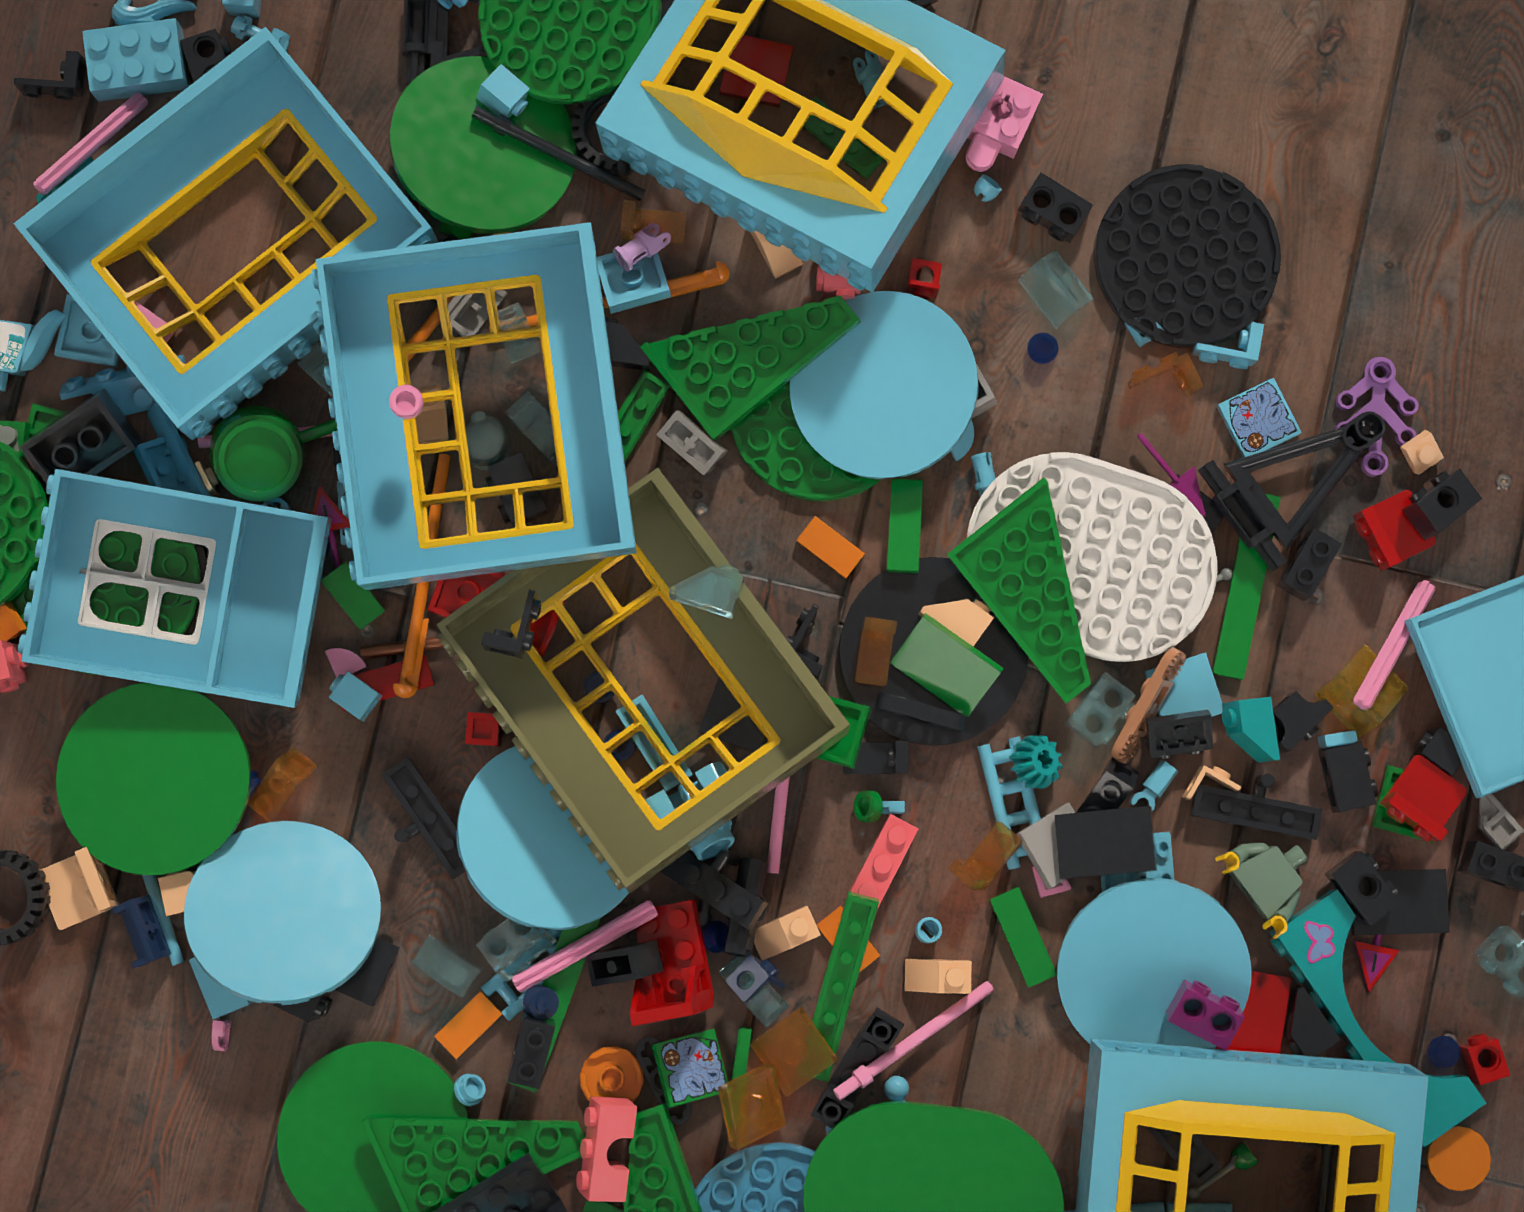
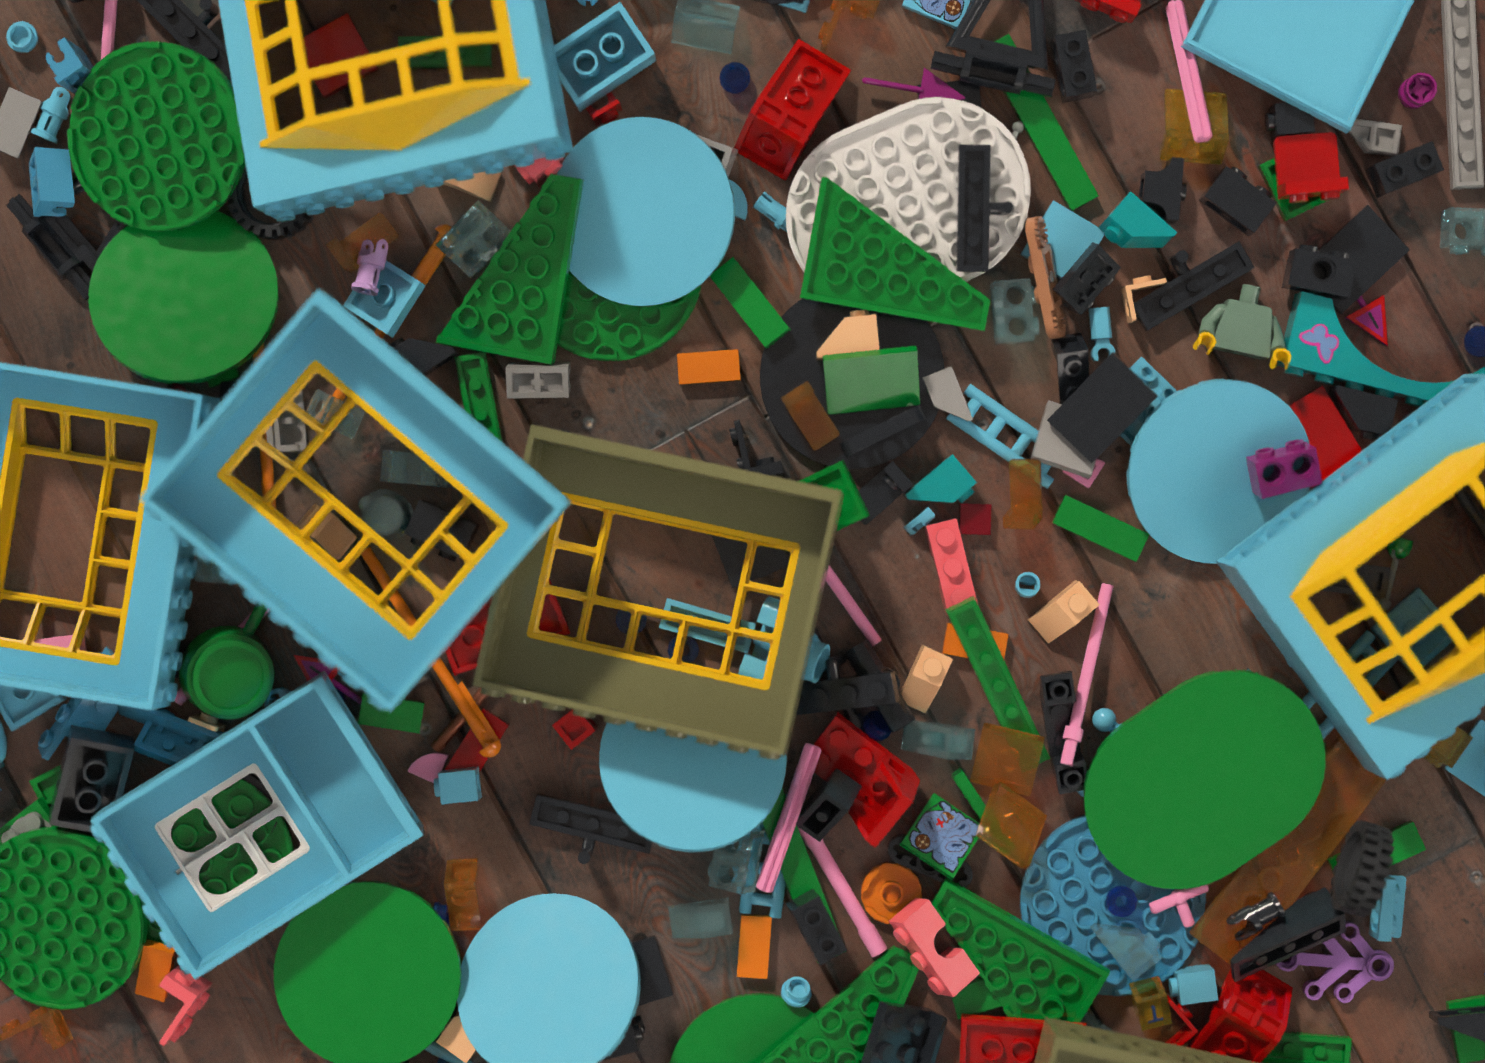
camera: 30 degrees left, 5 degrees up
bright pink tile [389,385,424,419] -> none
black bar [471,106,646,201] -> none
medium azure brick [477,64,530,118] -> none
black bracket [481,589,542,659] -> none
dark blue wheel [523,985,559,1020] -> none
clear light blue slope [669,565,744,619] -> none
dark blue bracket [726,954,786,1002] -> none
green tile [853,791,883,823] -> none
teal gear [1009,735,1064,789] -> none
medium azure tile [1318,730,1358,749] -> none
none -> clear light blue brick [436,200,510,278]
none -> medium azure brick [554,2,657,112]
none -> red bracket [734,38,851,181]
none -> bright pink piece [797,826,888,957]
none -> teal slope [904,454,977,503]
none -> light grey tile [922,366,973,422]
none -> black plate [956,145,1014,272]
none -> dark red tile [959,503,992,535]

